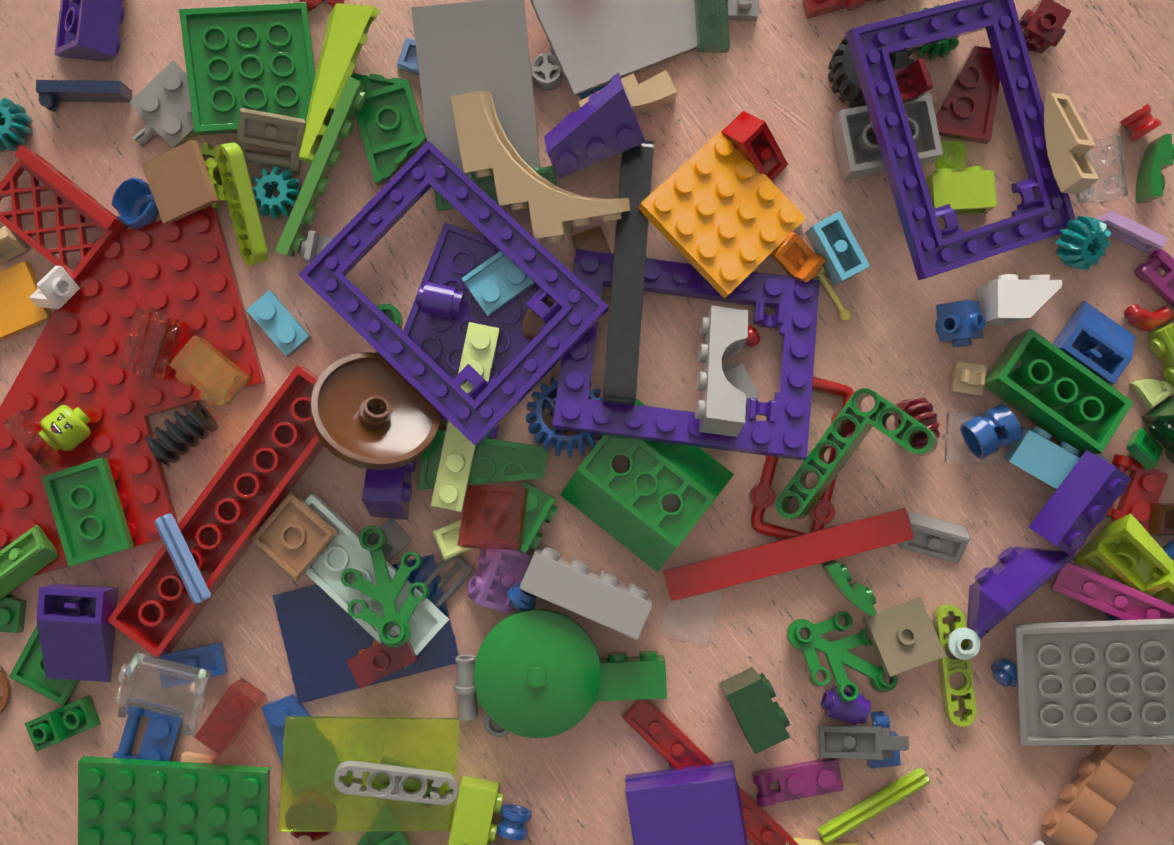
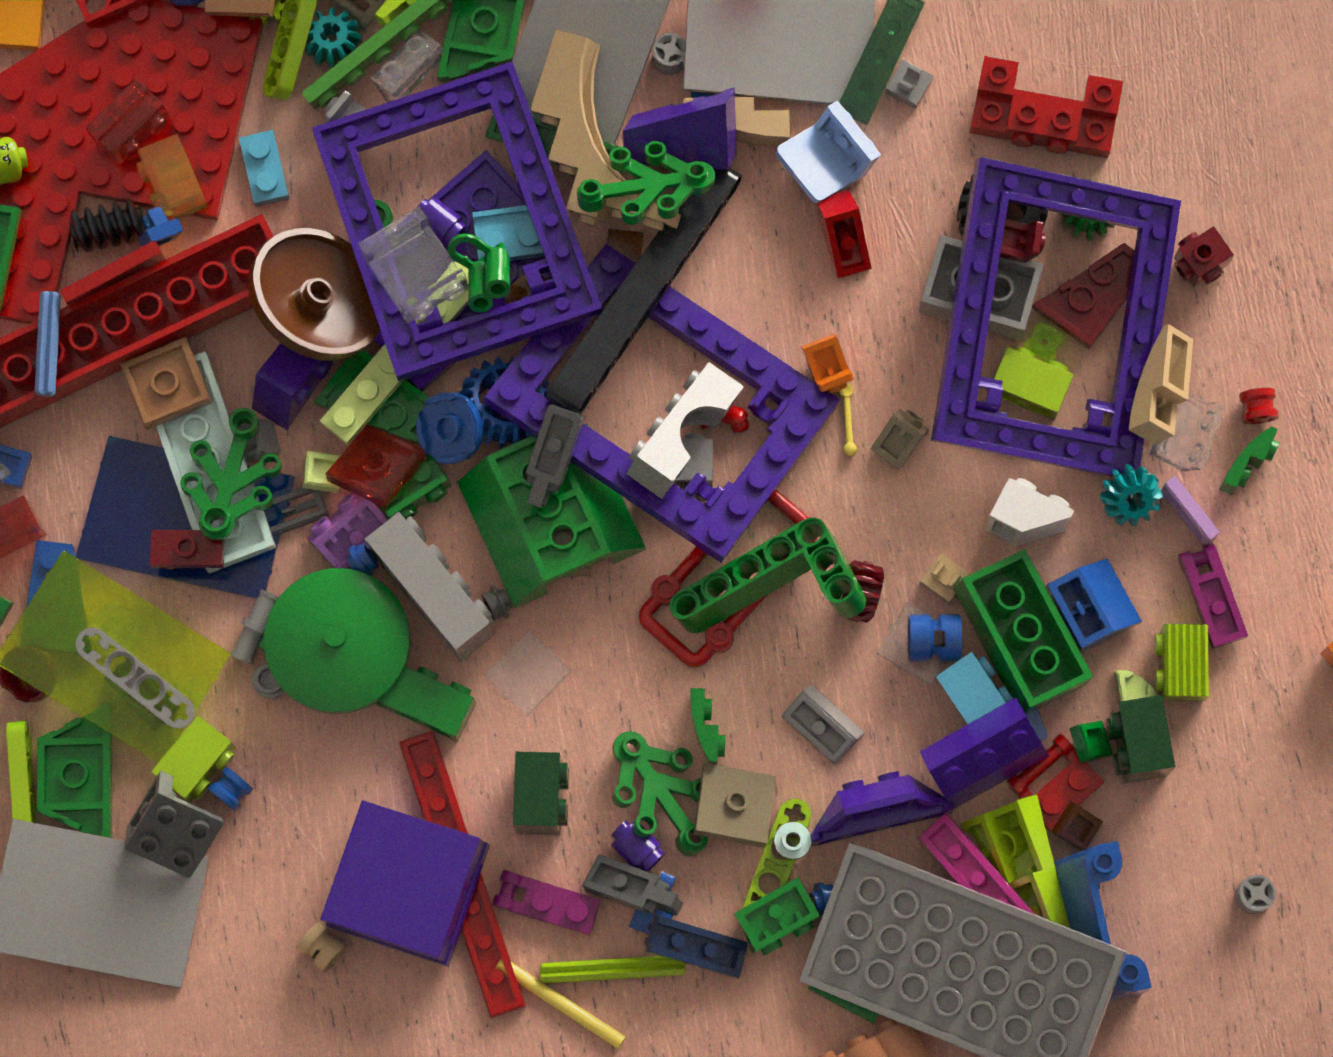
camera: 30 degrees right, 10 degrees down
white bracket [29,266,80,309] -> none
light orange plate [637,129,806,298] -> none
red tile [663,508,914,602] -> none
medium azure brick [805,211,870,287] -> none
blue brick [935,300,985,347] -> none
red arm [1124,304,1173,331] -> none
none -> red tile [60,241,165,305]
none -> blue tile [138,206,184,247]
none -> clear panel [358,206,468,324]
none -> clear bracket [371,29,442,102]
none -> blue tile [416,392,483,464]
none -> green piece [448,233,510,313]
none -> dark grey plate [482,586,512,620]
none -> dark grey hinge [526,404,585,508]
none -> green plant [577,141,715,225]
none -> dark blue hinge [644,916,749,978]
none -> green bracket [733,877,820,956]
none -> light blue bracket [775,101,881,203]
none -> dark tan bracket [870,409,929,469]

